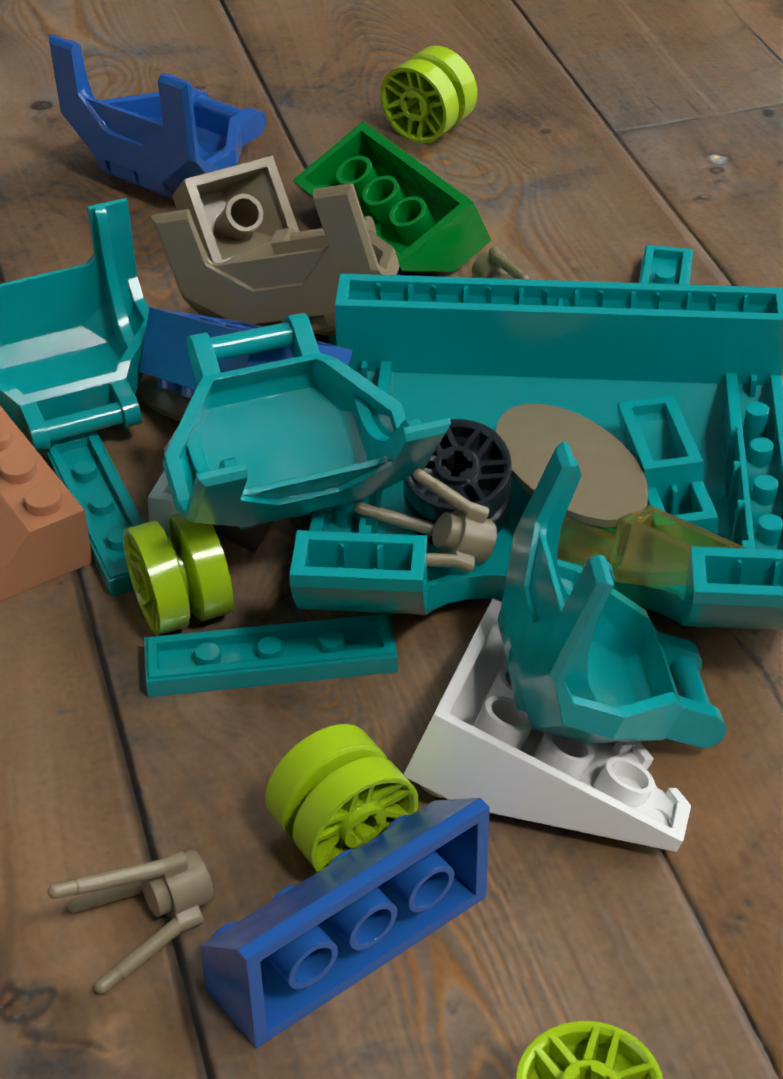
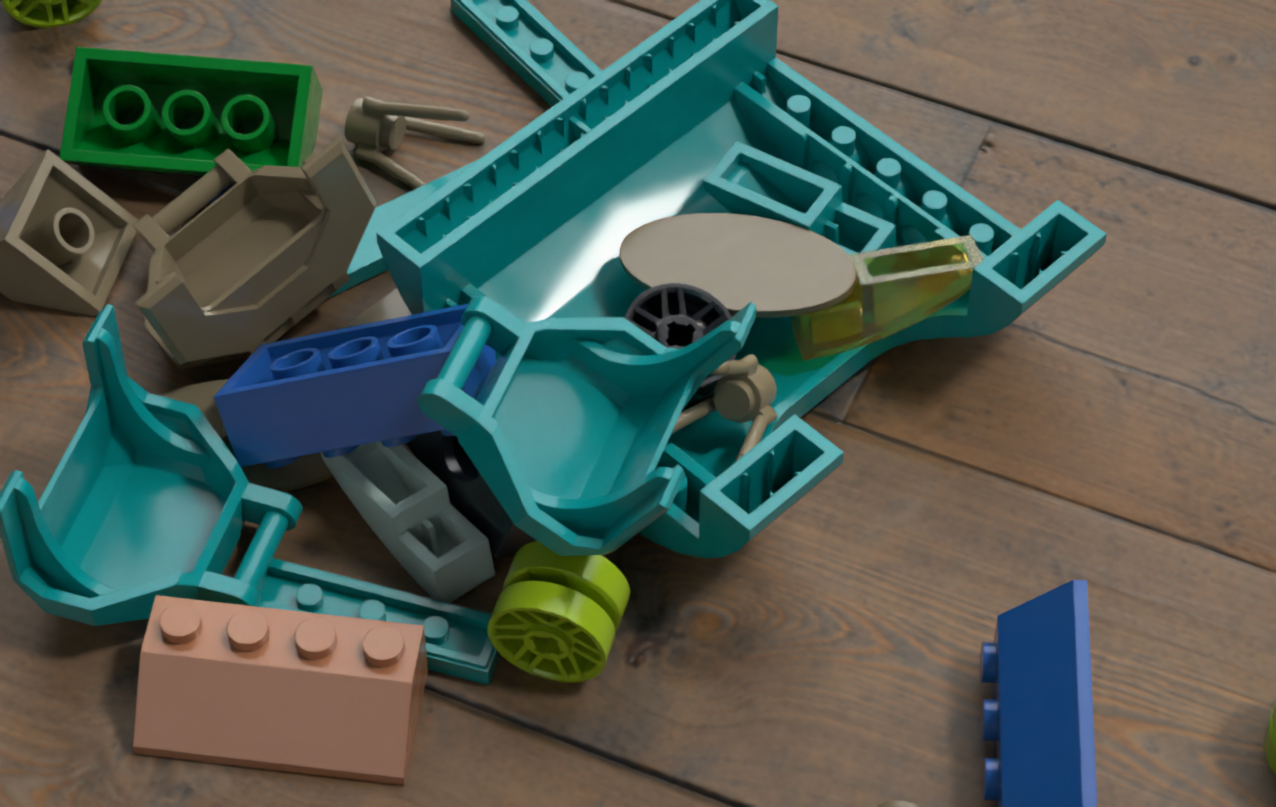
camera: 50 degrees left, 10 degrees up
teal tile [144,613,398,697] -> none
lime wheel [265,724,418,872] -> none
white slope [403,598,691,852] -> none
teal piece [497,441,726,748] -> none

